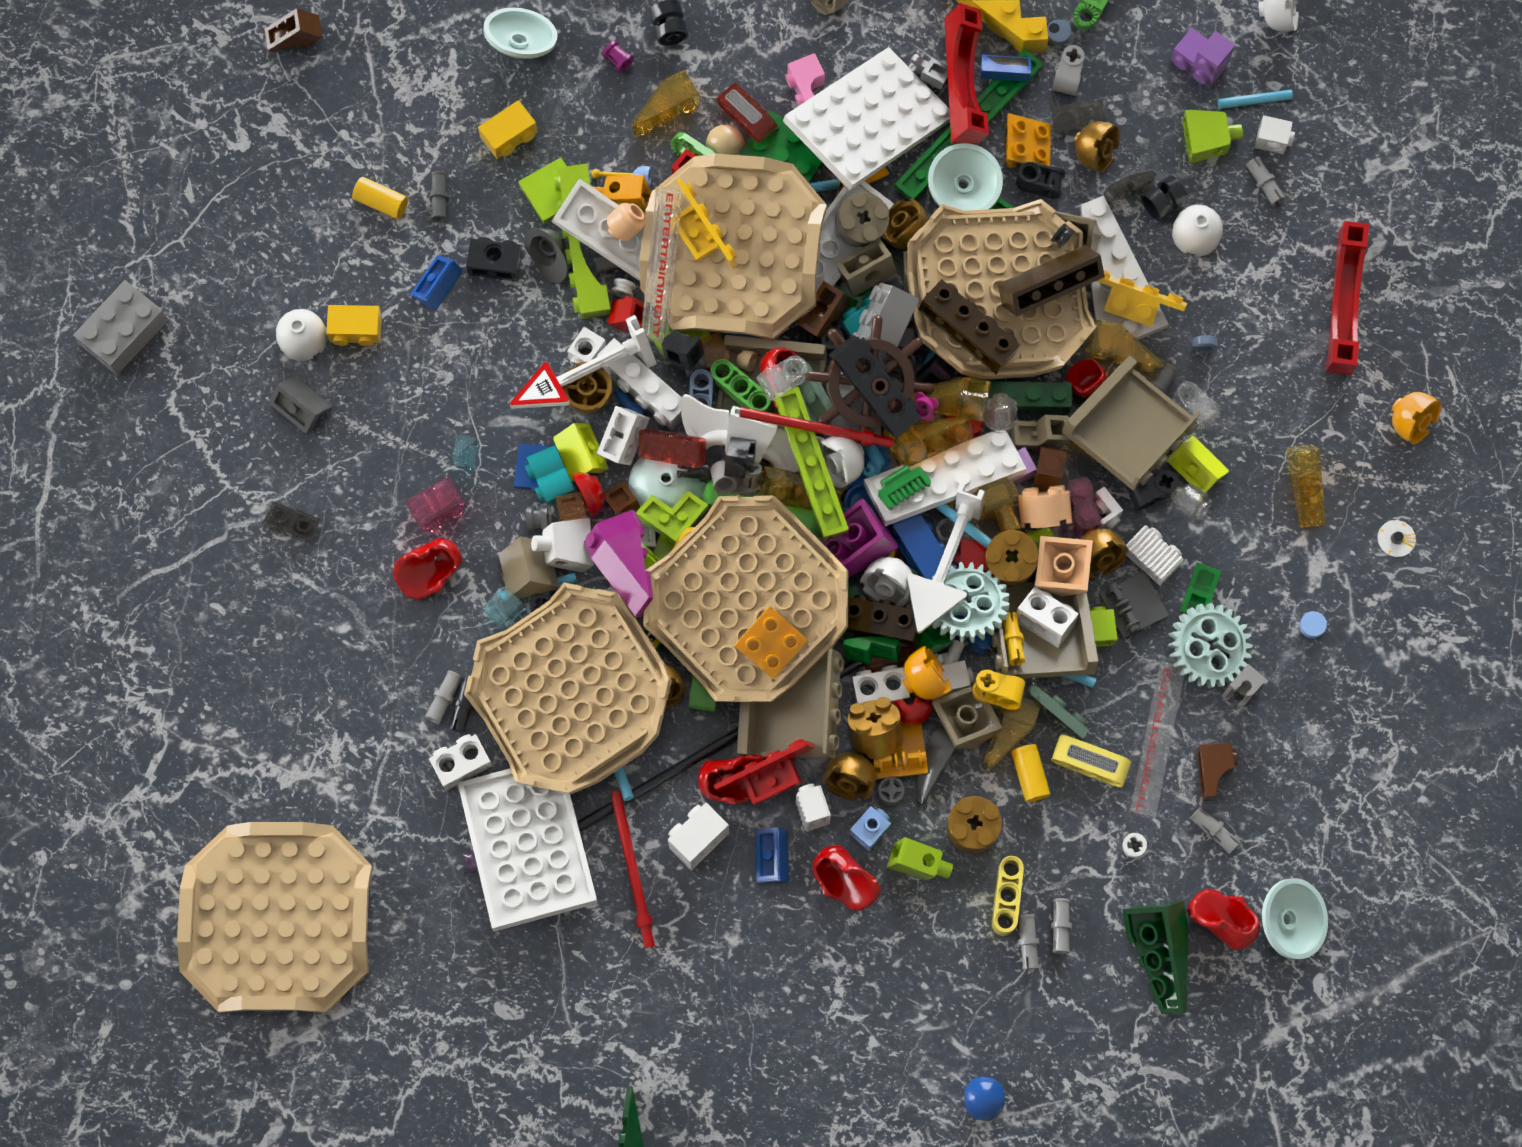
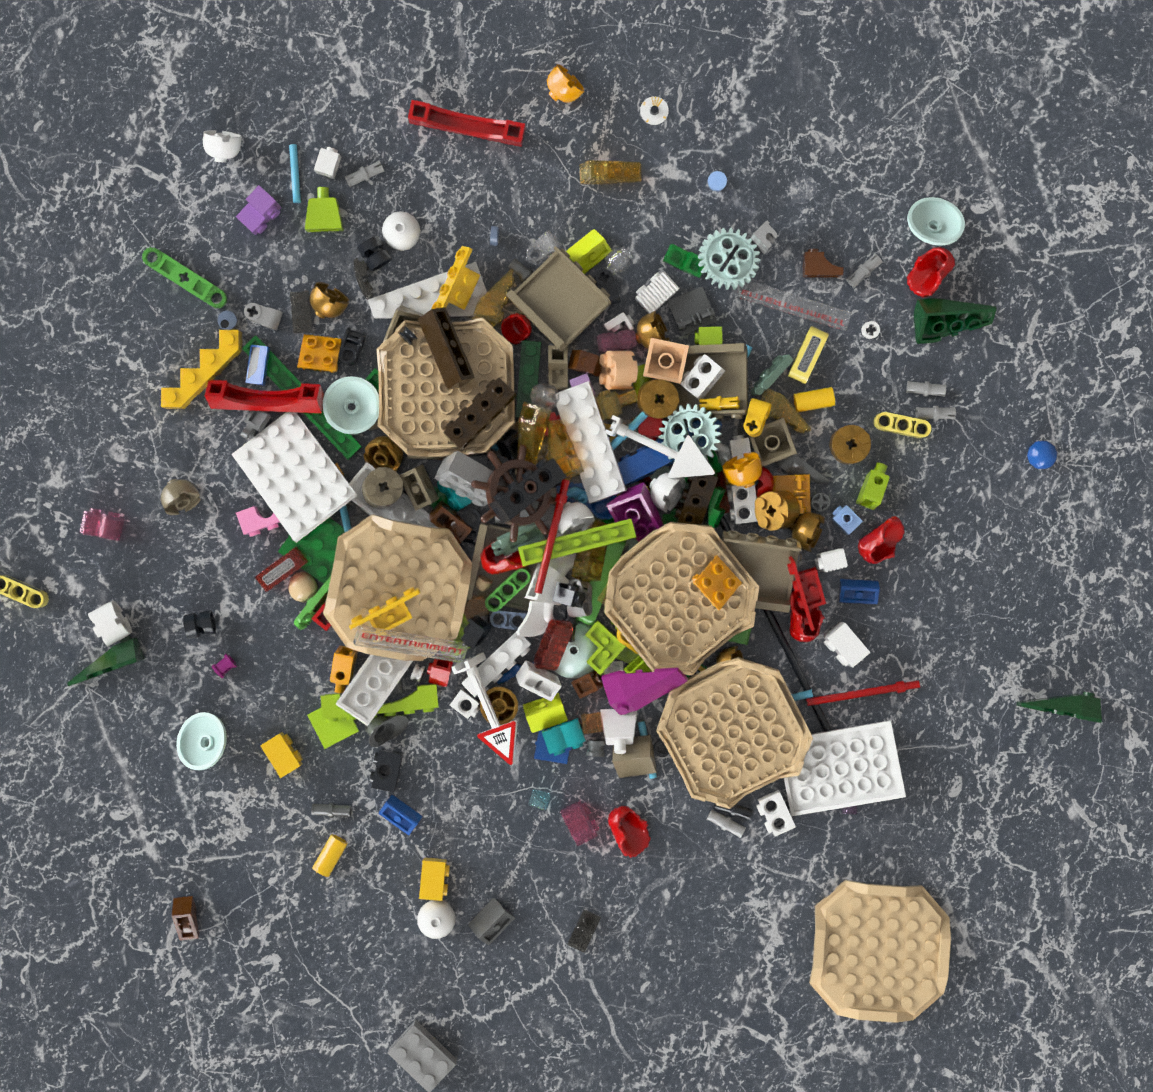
camera: 85 degrees left, 15 degrees up
clear light blue panel [482,587,525,631] -> none
red piece [572,472,606,517] -> none
hinge [591,166,651,187] -> none
light nougat head [607,203,645,241] -> none
clear yellow slope [631,70,699,137] -> none
clear piece [756,356,807,401] -> none
green piece [878,465,931,511] -> none
dark pink plate [914,392,939,421] -> none

